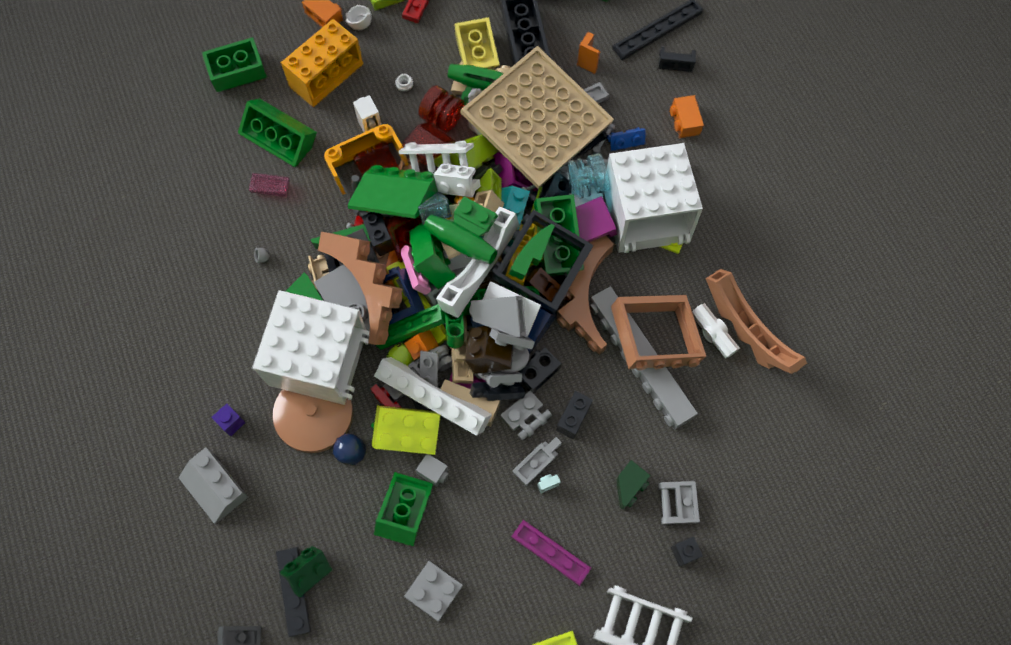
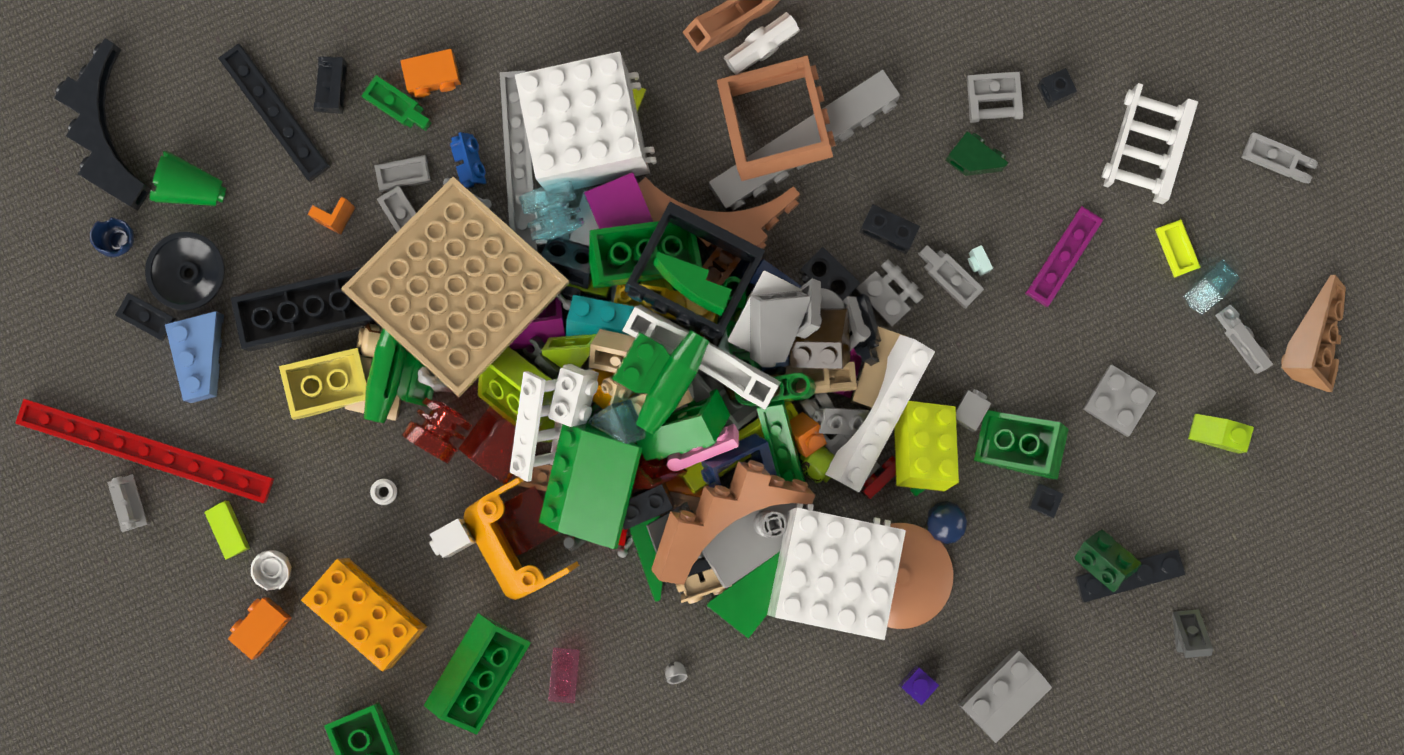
camera: 90 degrees left, 15 degrees up
none -> green hinge [361,75,432,131]
none -> light grey tile [374,155,431,192]
none -> black plate [1028,484,1064,518]

